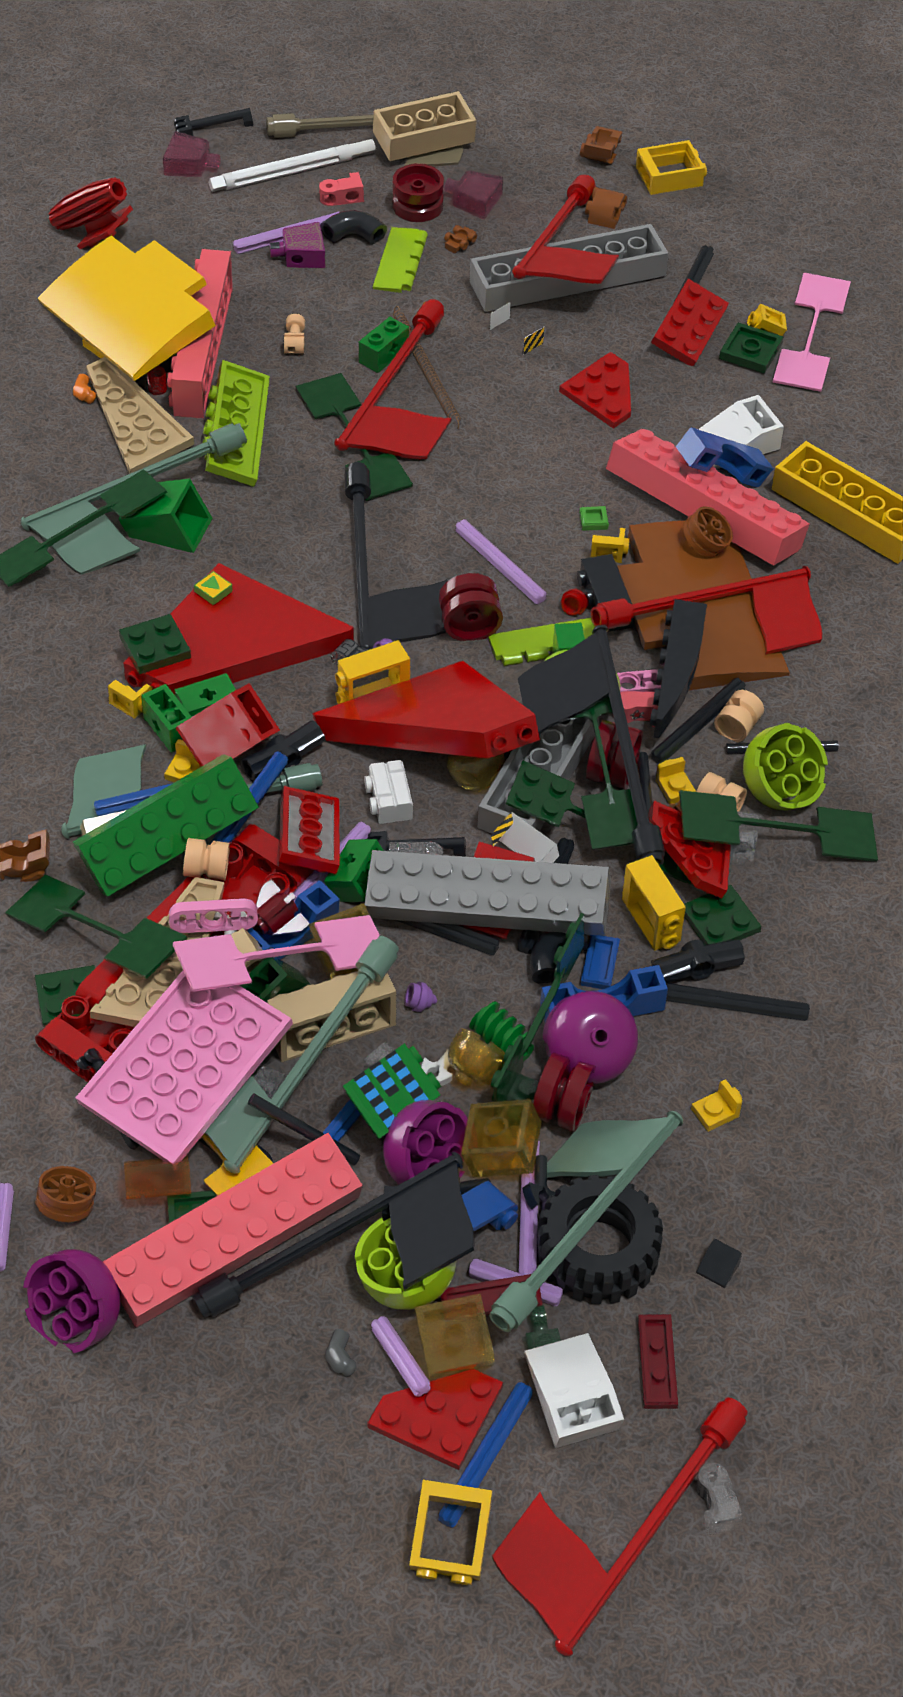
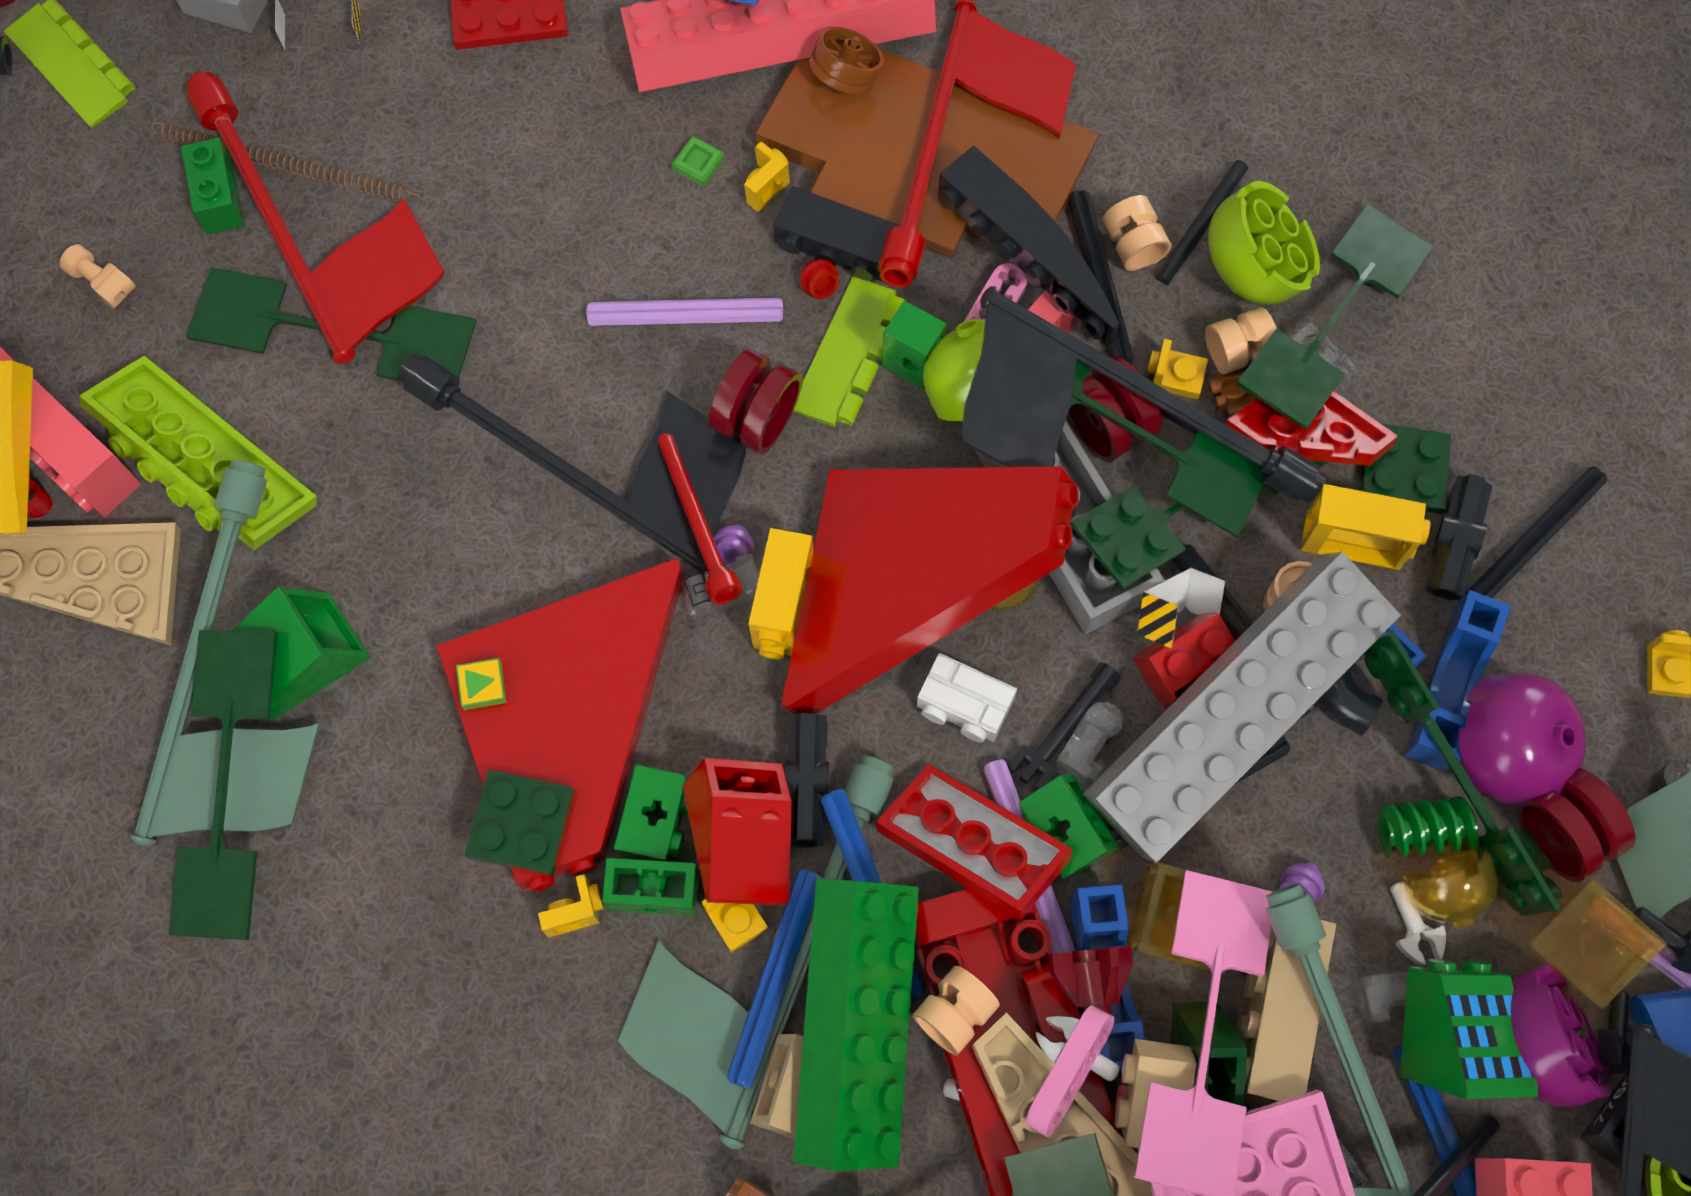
camera: 50 degrees left, 20 degrees up
none -> red piece [658,433,743,605]

